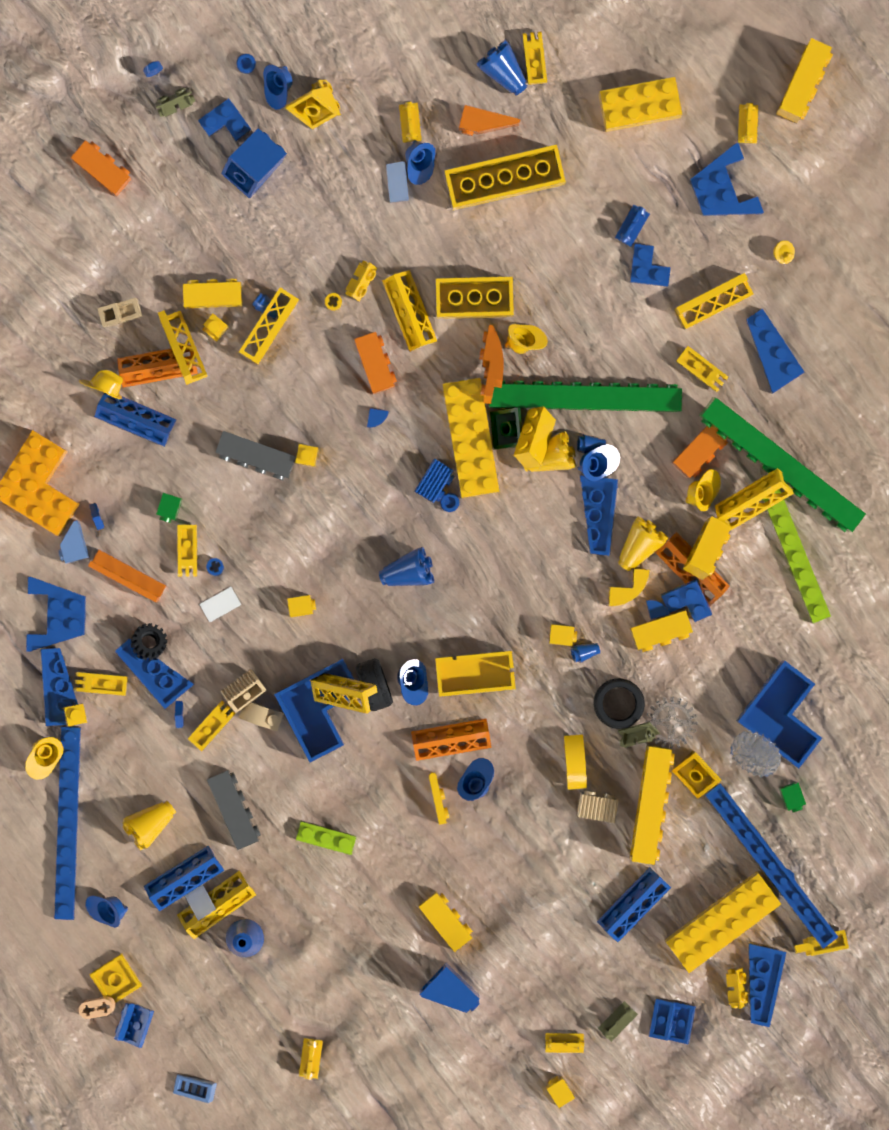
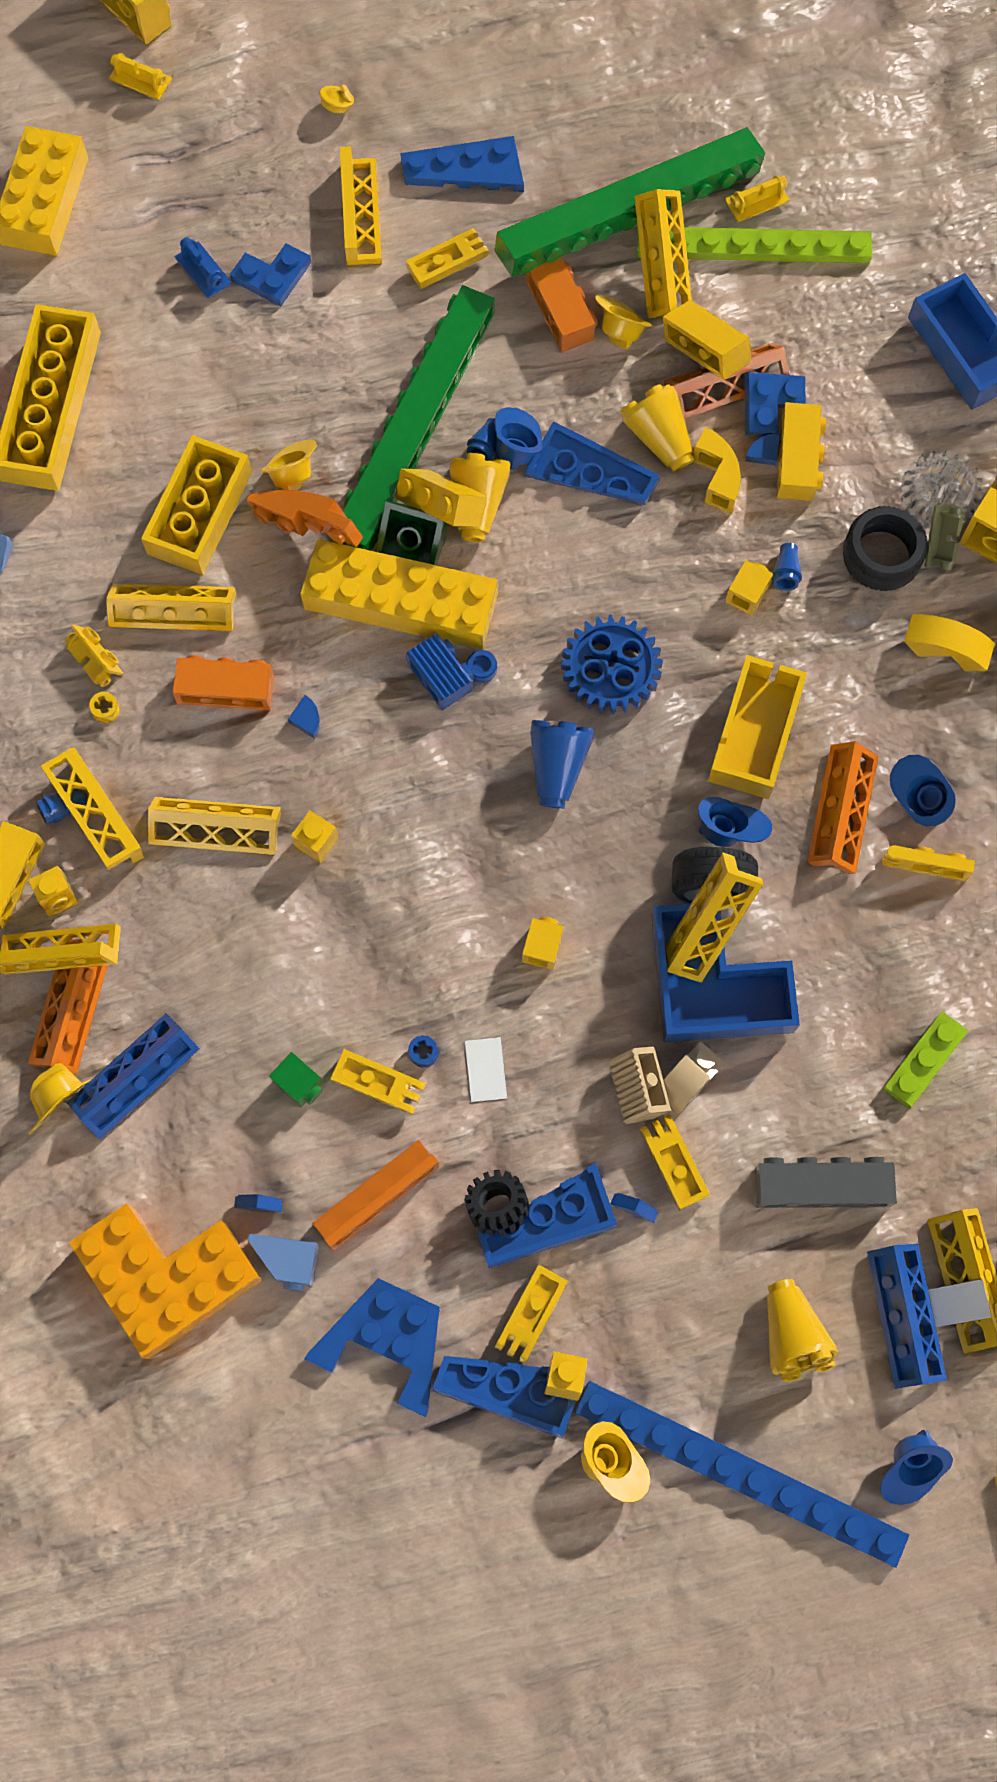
camera: 70 degrees left, 15 degrees down
dark grey brick [215,431,296,481] -> none
blue wing [690,143,764,216] -> none
none -> yellow fence [148,797,281,855]
none -> blue gear [561,615,663,715]
none -> yellow hinge [725,175,790,223]

